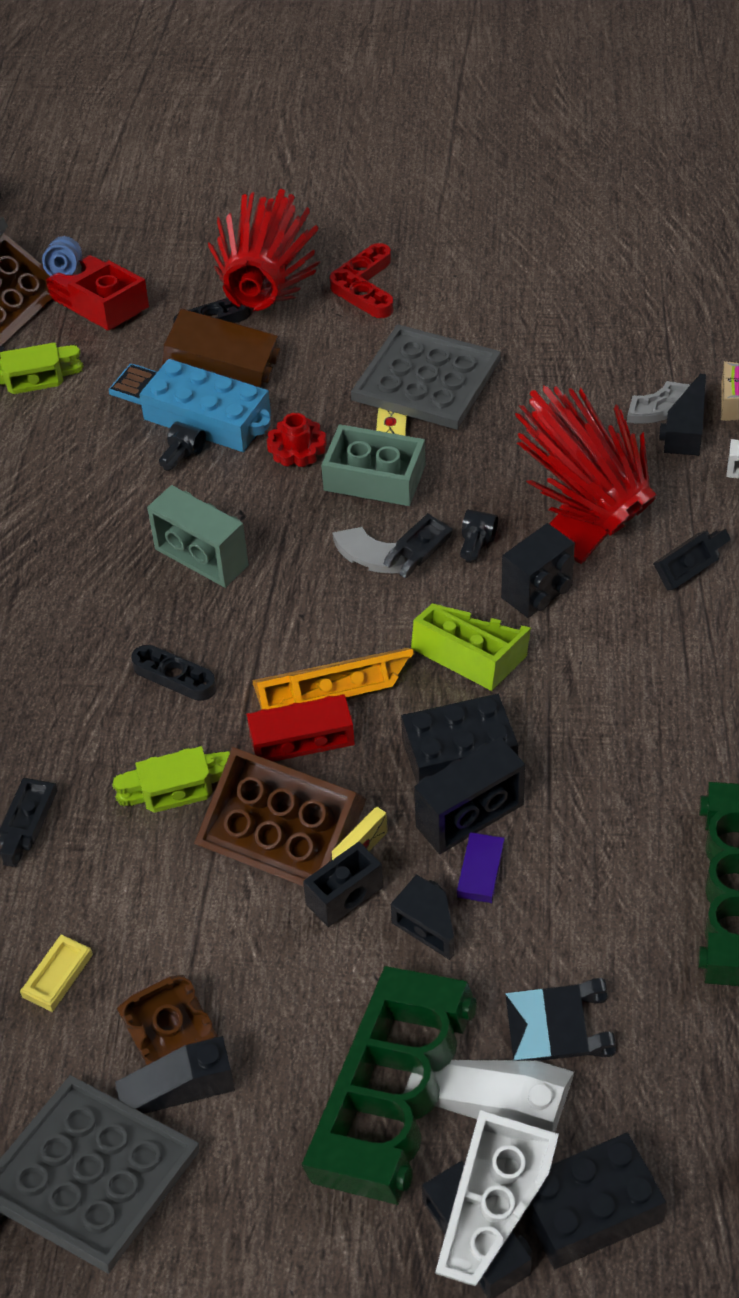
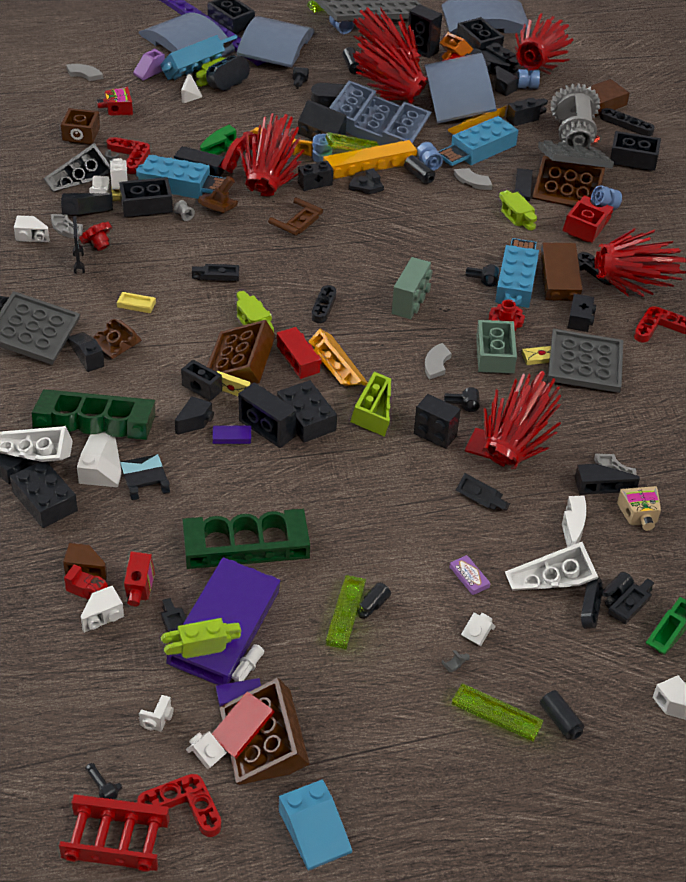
camera: 70 degrees right, 5 degrees down
black hinge [383,513,453,578] -> none
none -> black brick [567,294,597,332]

